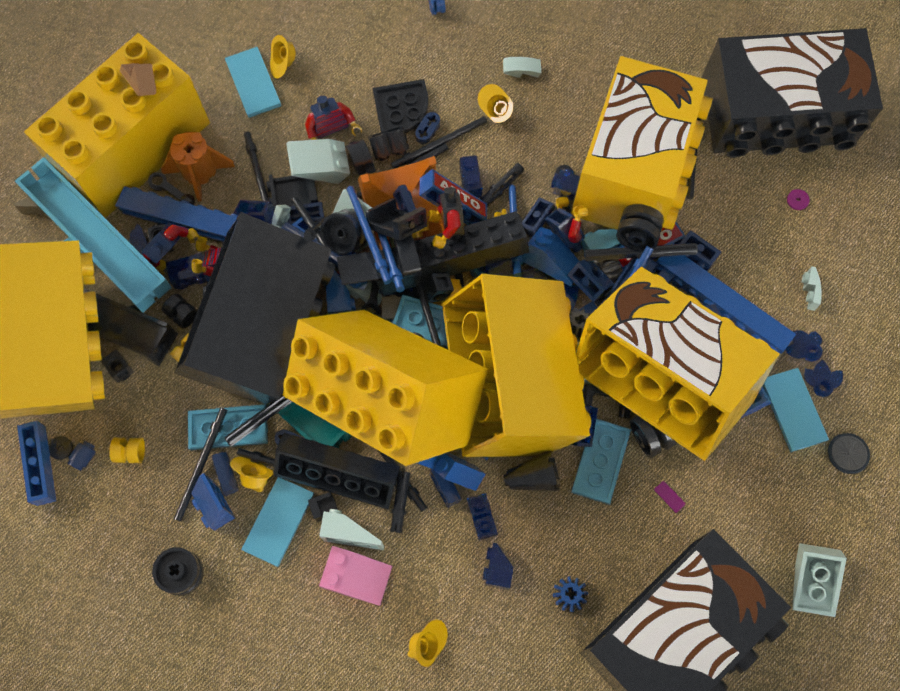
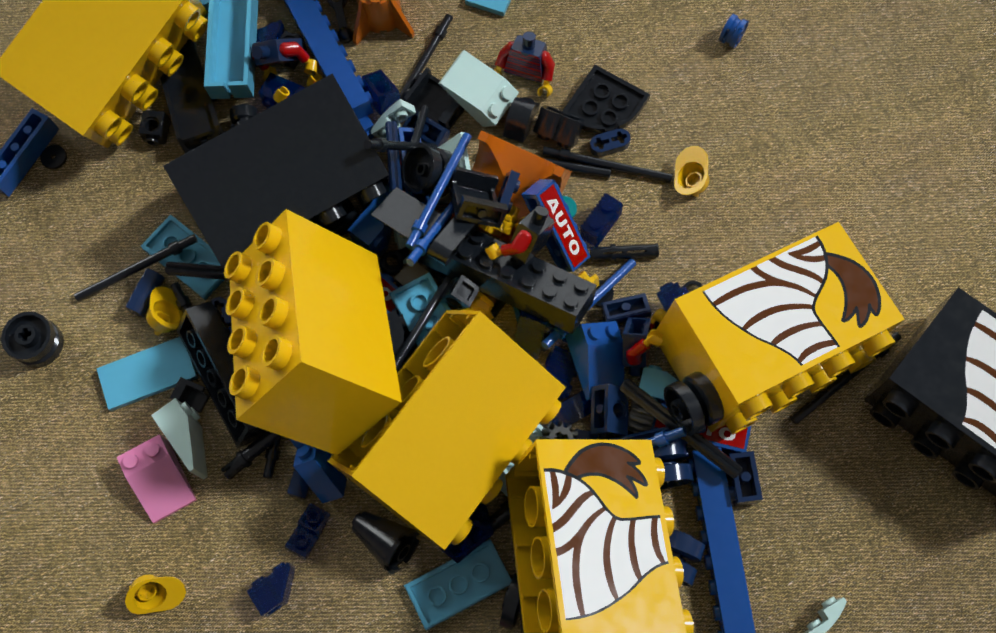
camera: 50 degrees right, 0 degrees up
dark blue brick [68,441,96,471] -> none
yellow wheel [110,437,145,464] -> none
blue slope [191,473,235,531] -> none
light aqua slope [503,57,541,78] -> none
magenta wheel [787,189,810,210] -> none

